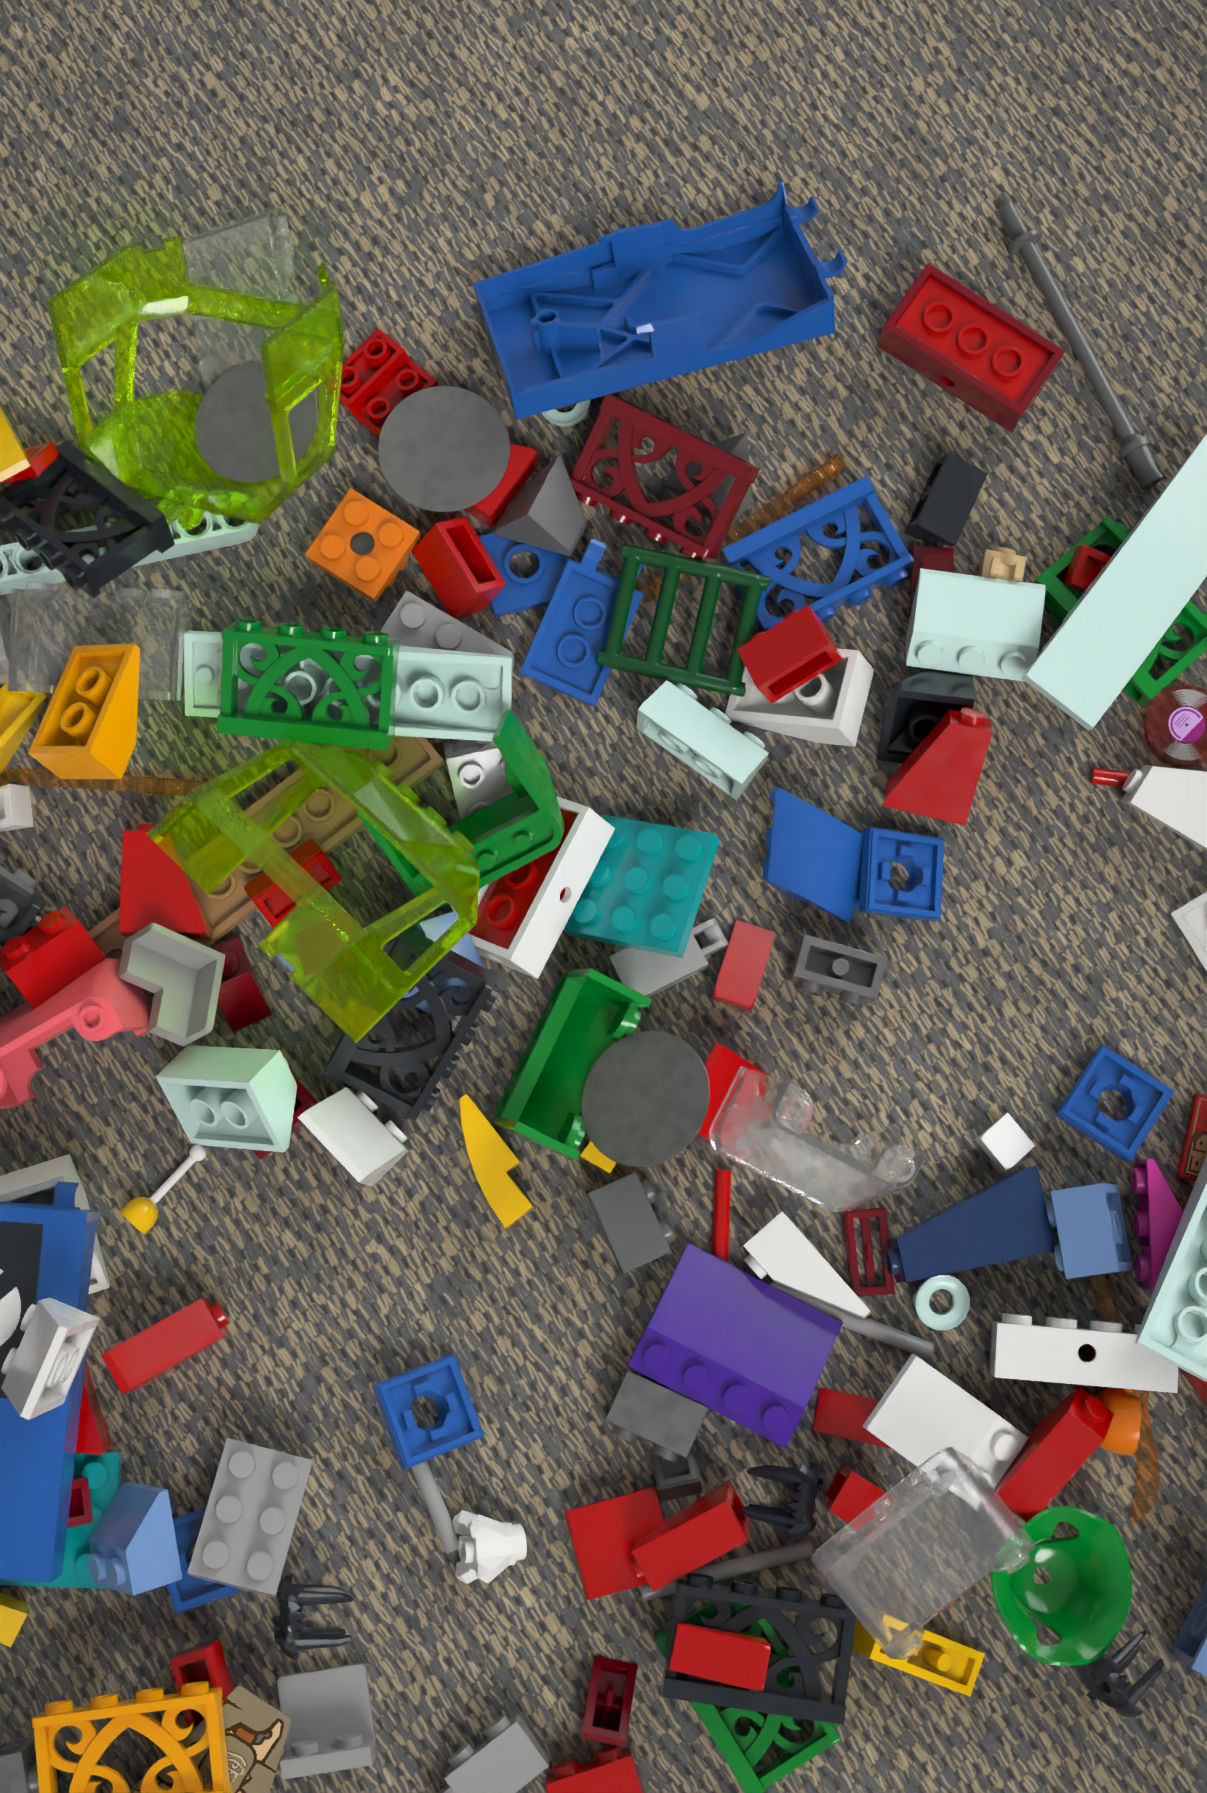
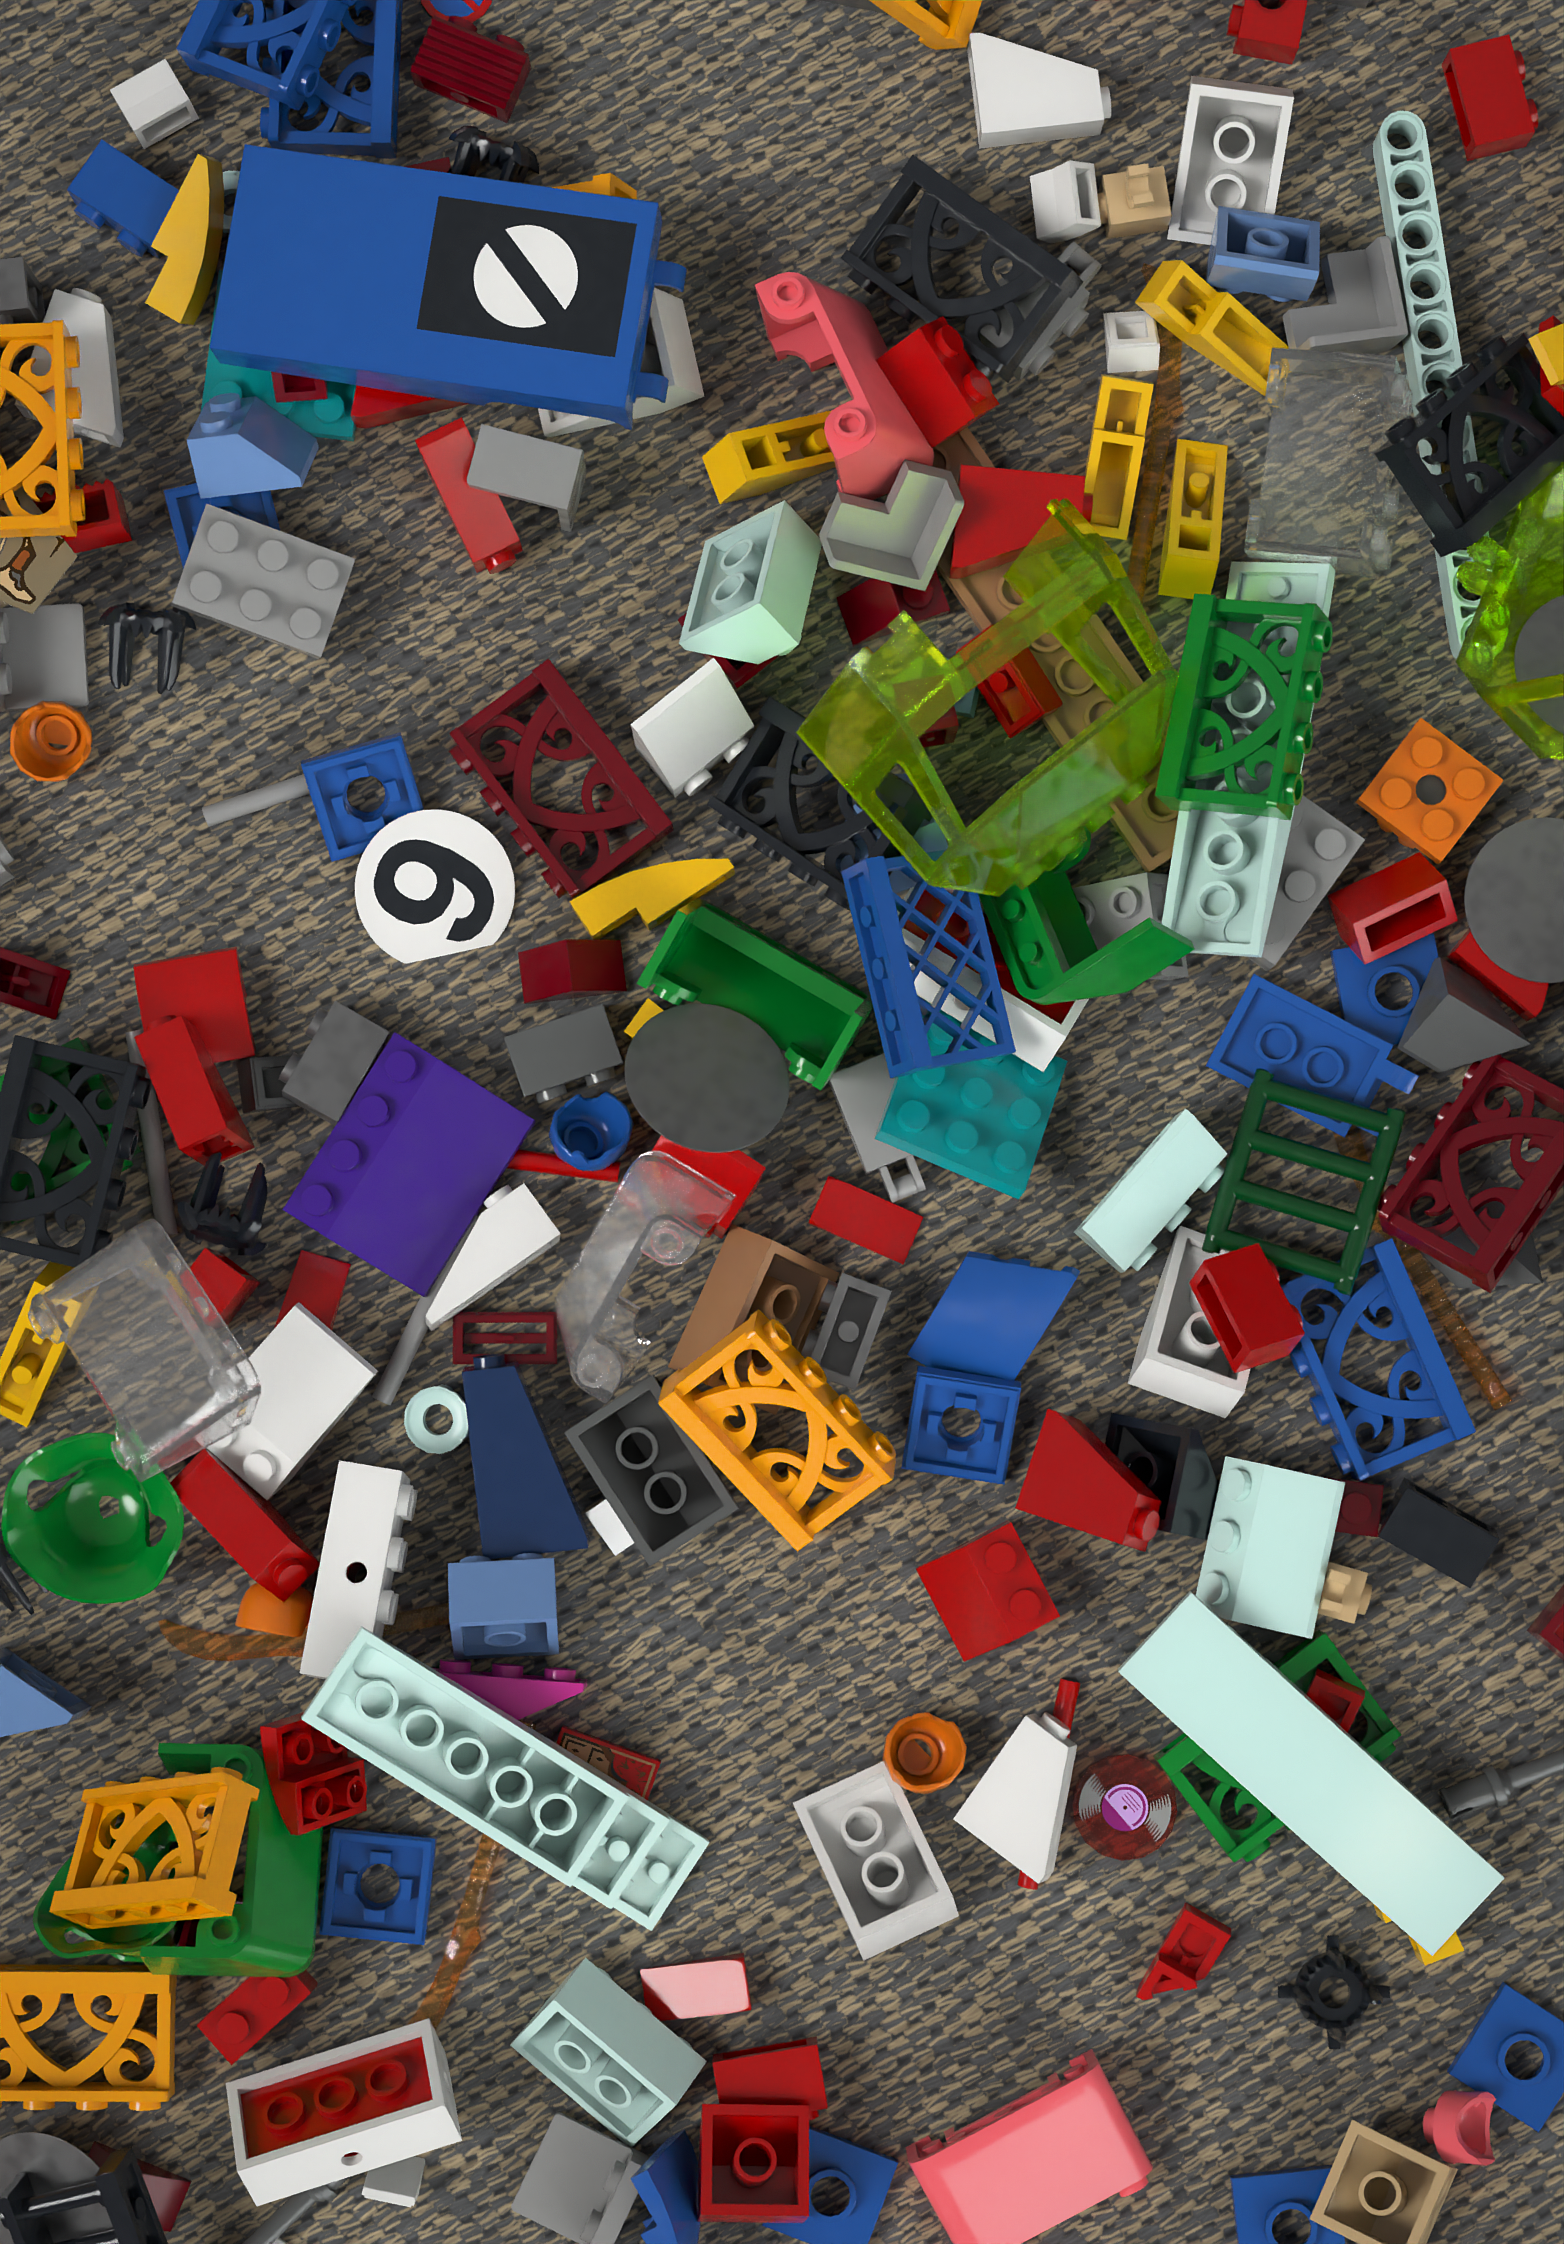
camera: 95 degrees right, 5 degrees up
white slope [1,1298,100,1420] -> none
light orange slope [28,644,140,779] -> none
hinge [120,1144,207,1235] -> none
white rock [452,1510,527,1584] -> none
red slope [668,1622,771,1691] -> none
blue piece [1055,1044,1174,1163] -> none
none -> orange hair [10,701,93,782]
none -> white slope [15,288,124,448]
none -> white sticker [355,810,515,964]
none -> dark red fence [449,658,674,900]
none -> light grey panel [467,424,587,532]
none -> dark red slope [518,939,627,1004]
none -> blue hair [549,1092,634,1171]
none -> dark grey slope [564,1375,739,1567]
none -> light orange fence [658,1310,896,1552]
none -> medium nougat slope [668,1224,839,1415]
none -> yellow slope [702,410,836,504]
none -> blue fence [841,846,1016,1079]
none -> orange hair [882,1712,967,1794]
none -> red slope [915,1520,1060,1662]
none -> yellow slope [1079,374,1154,540]
none -> yellow slope [1158,439,1228,599]

